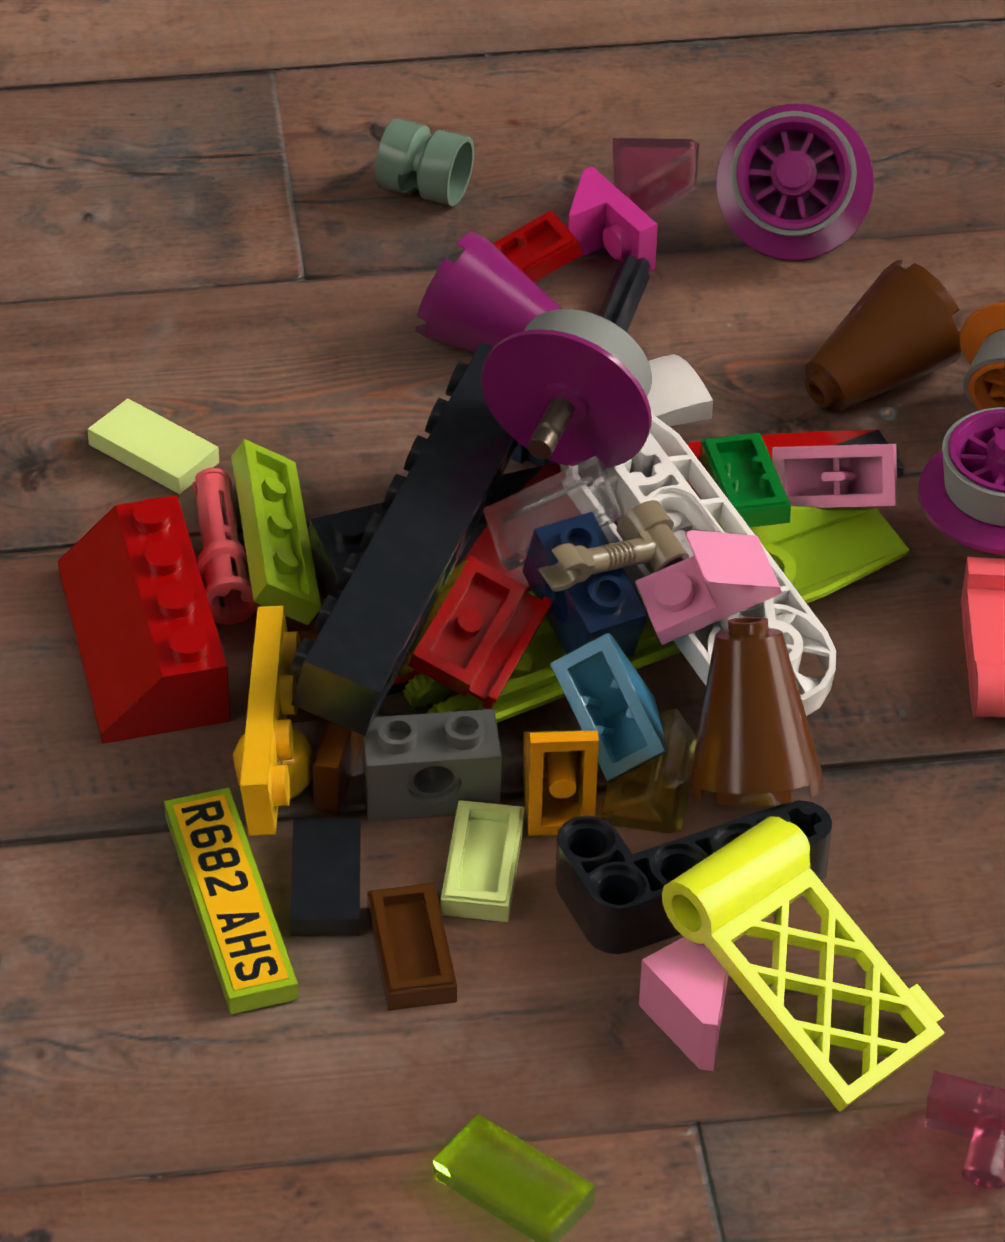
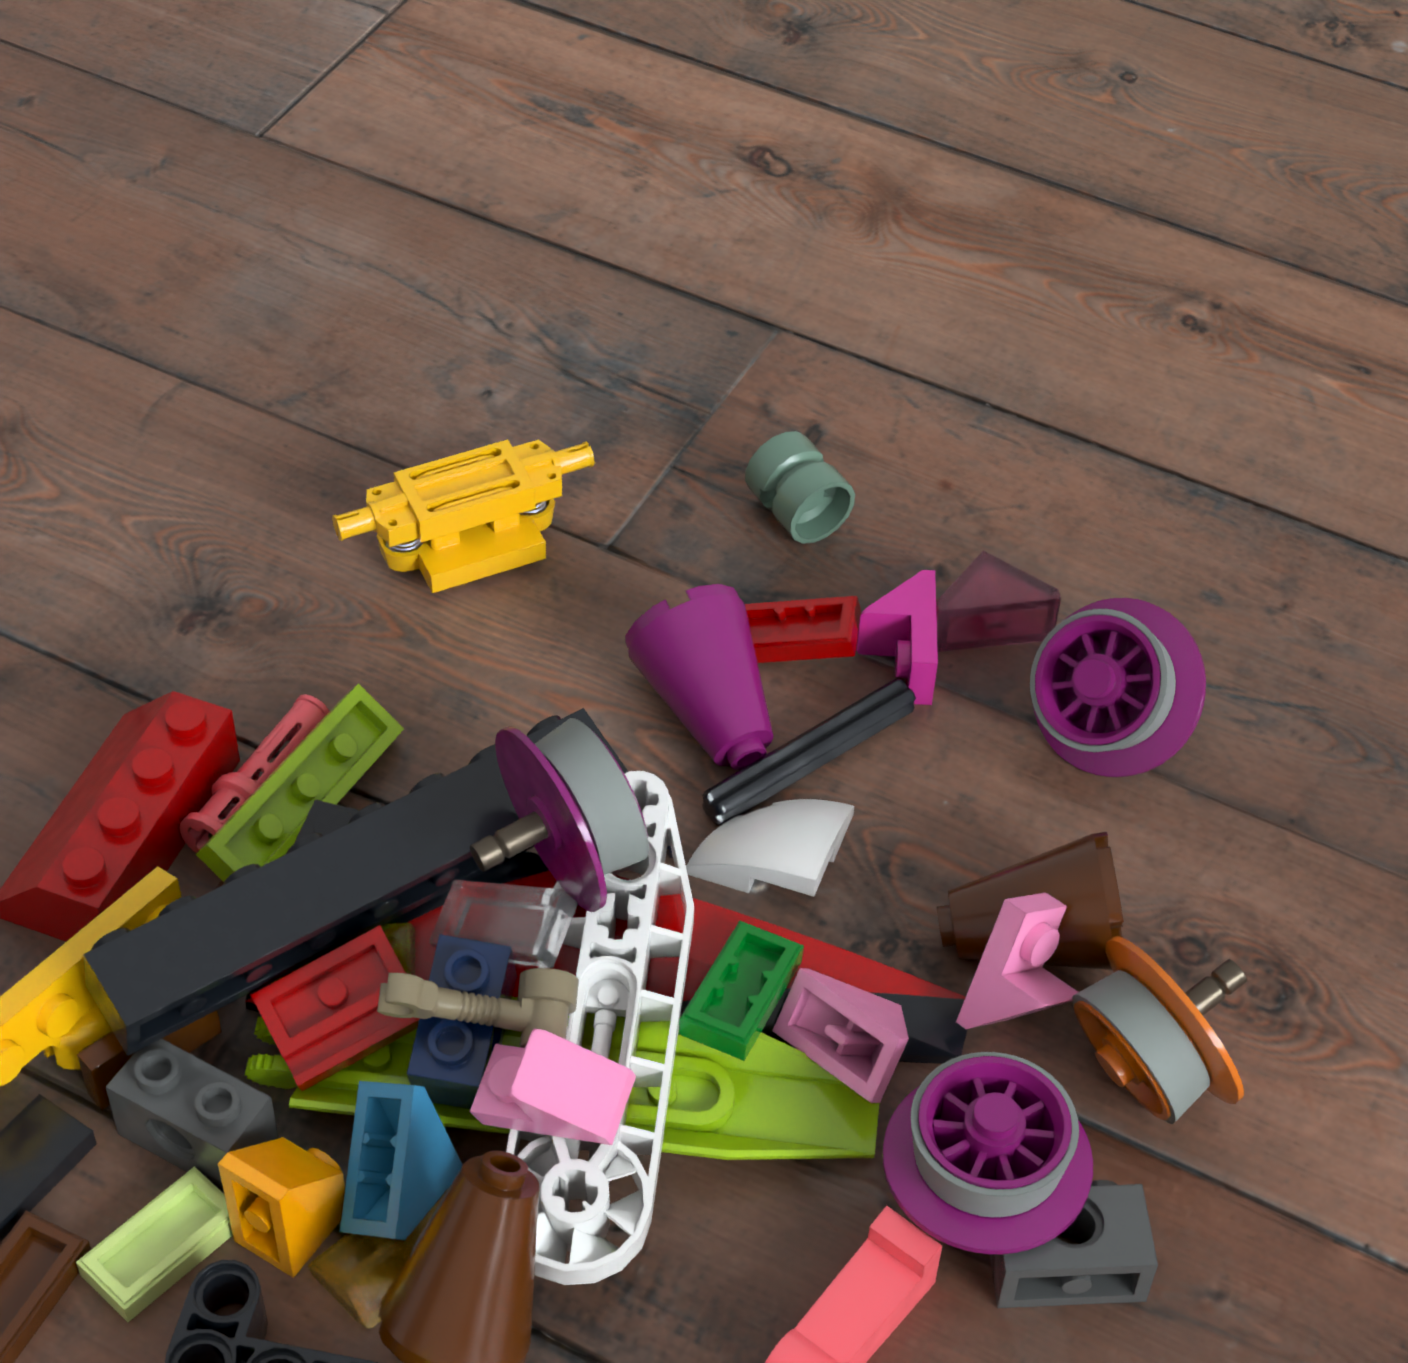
camera: 35 degrees right, 5 degrees up
yellowish green tile [88,398,219,494] -> none
none -> yellow piece [332,439,595,593]
none -> bright pink slope [956,893,1078,1029]

